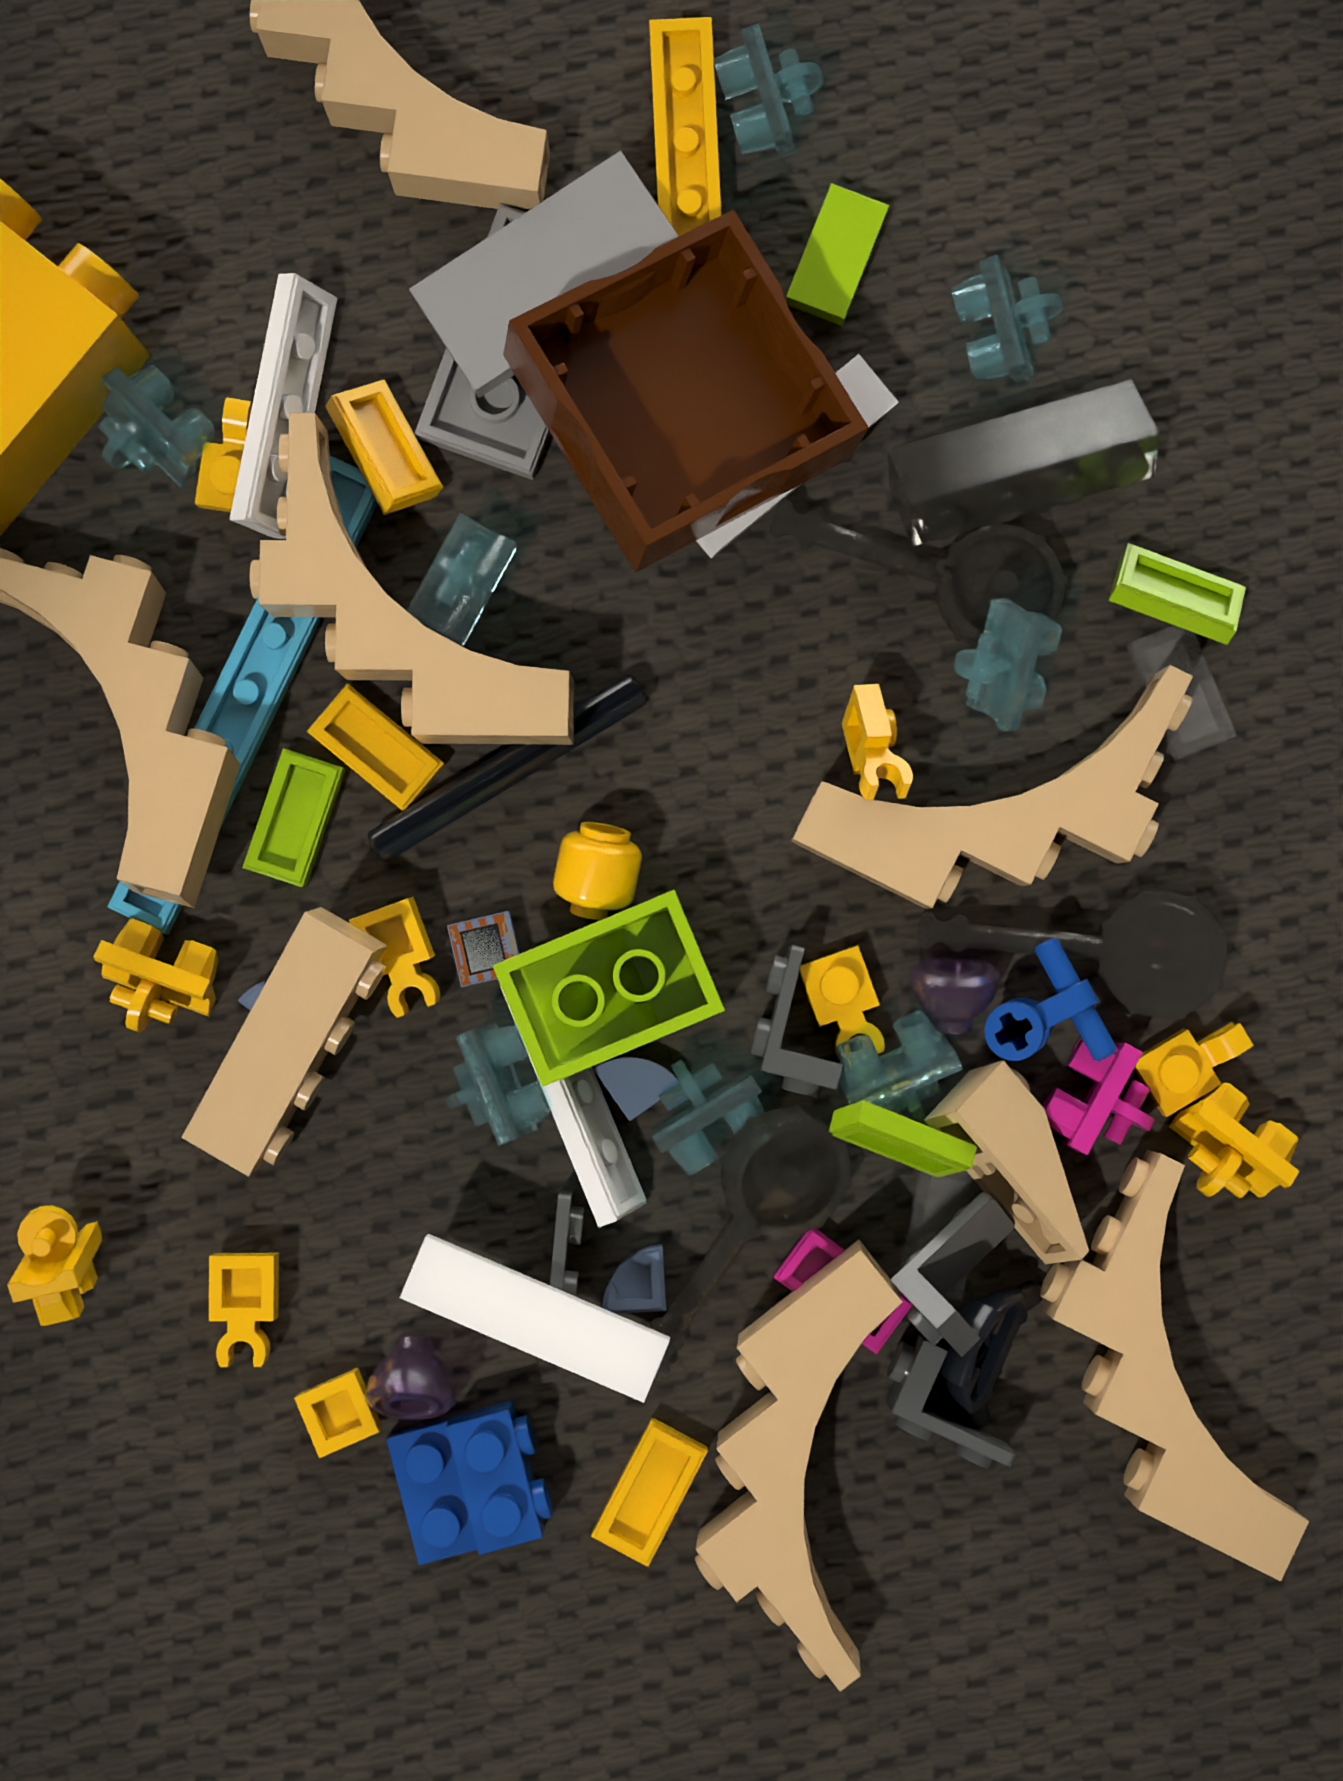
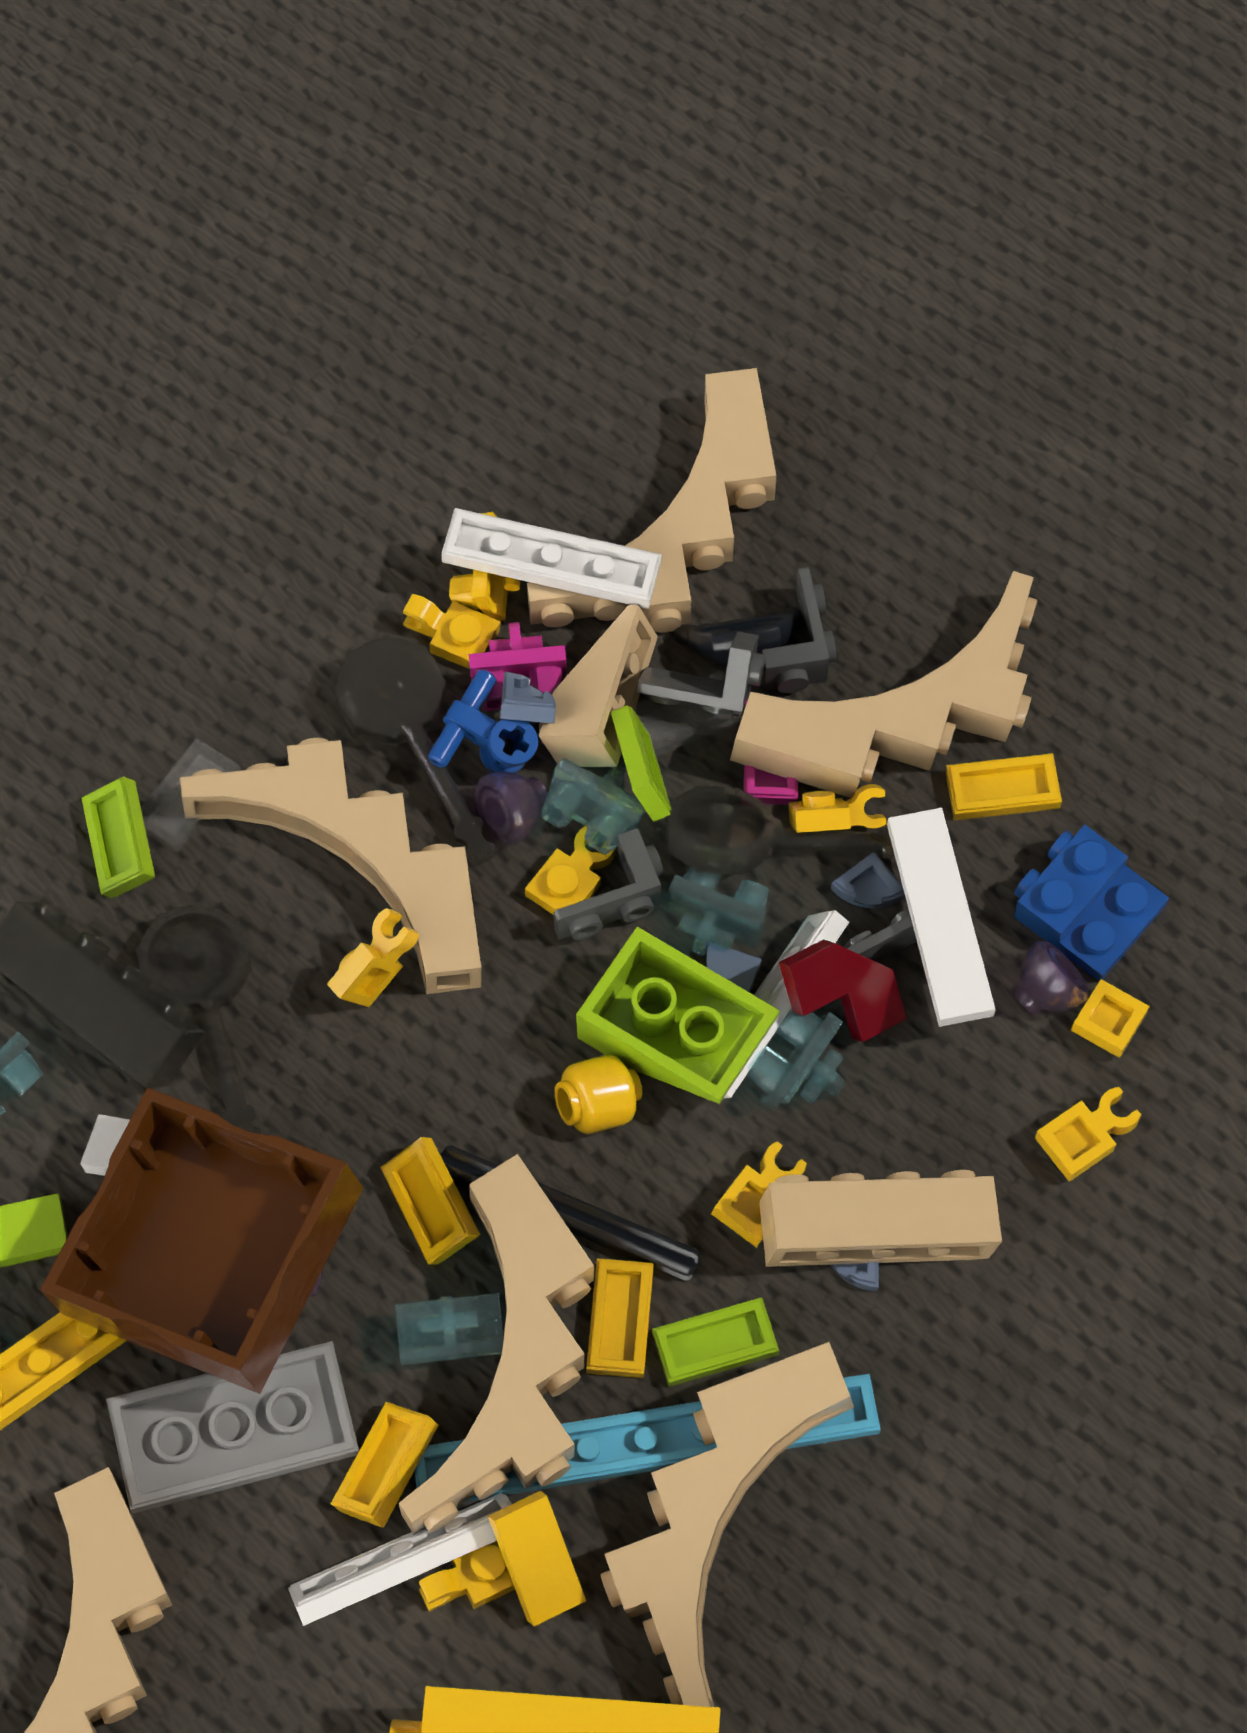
camera: 125 degrees left, 20 degrees down
yellow hips [7,1205,102,1326] -> none
yellow hips [93,918,219,1033] -> none
clear light blue hips [99,365,215,488] -> none
light grey tile [409,150,679,398] -> none
tile [447,911,520,988] -> none
clear light blue hips [953,598,1062,731] -> none
none -> yellow tile [380,1137,480,1265]
none -> white tile [441,508,662,609]
none -> yellow tile [488,1491,586,1627]
none -> sand blue tile [500,672,556,723]
none -> dark red tile [779,939,907,1042]
none -> yellow plate [789,784,886,833]

